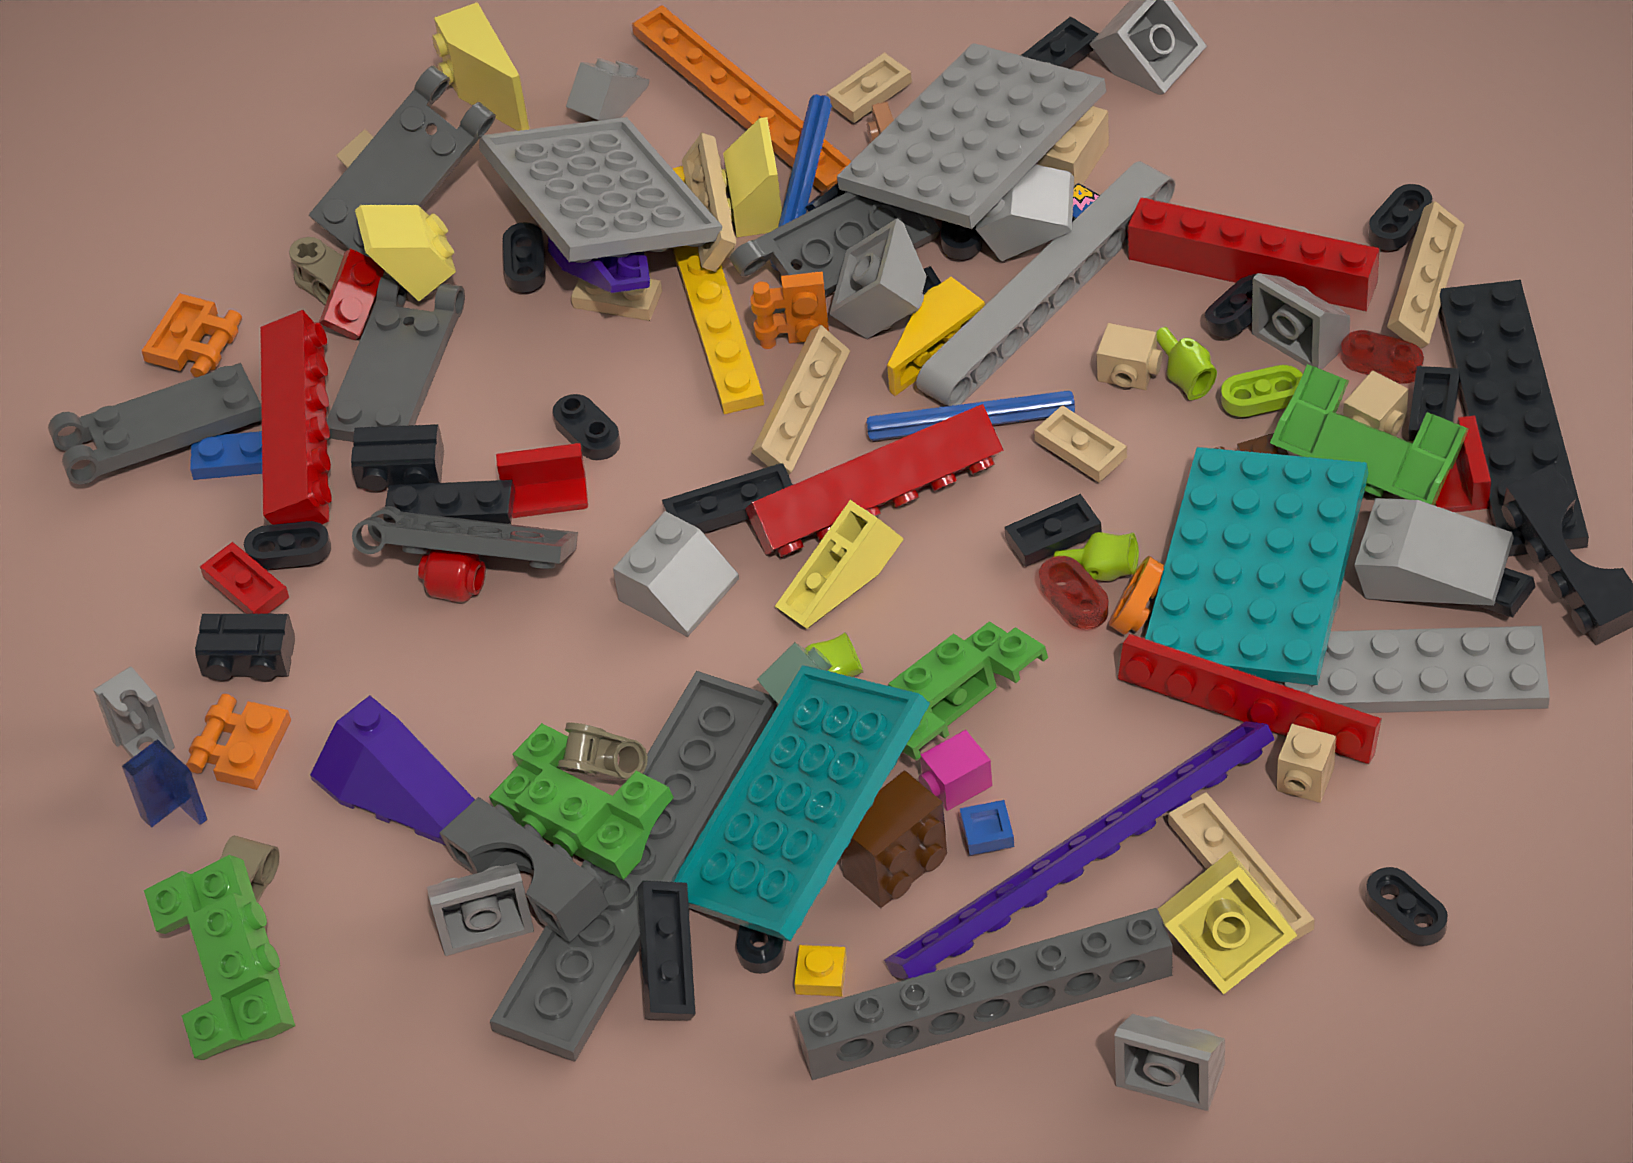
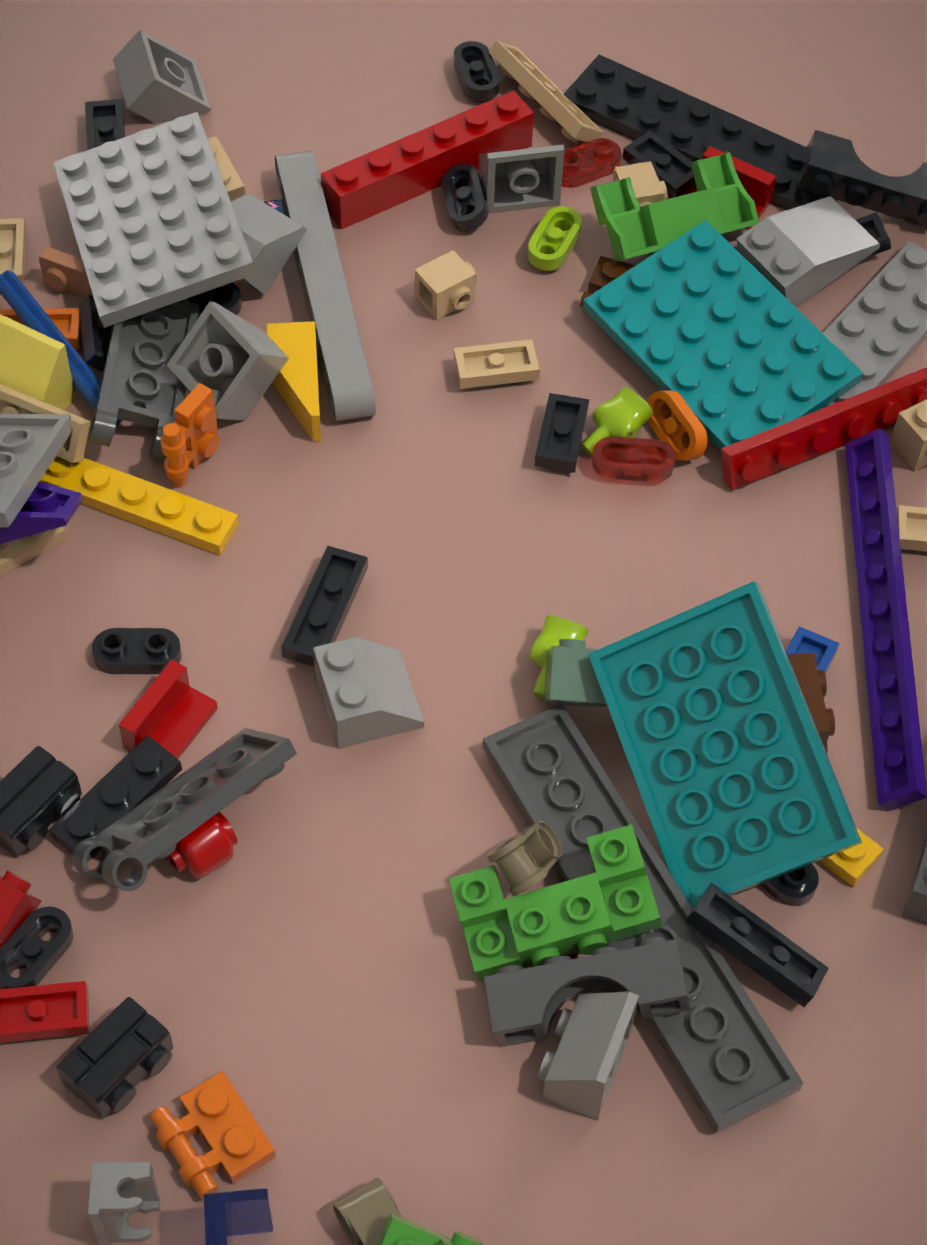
camera: 60 degrees left, 5 degrees up
dark purple wedge [310,695,475,846] -> none
red brick [745,404,1004,557] -> none
tan plate [751,325,851,474] -> none
light yellow slope [775,500,904,629] -> none
blue axle [866,390,1075,441] -> none
bright green bracket [888,621,1048,760] -> none
lime piece [1156,327,1217,400] -> none

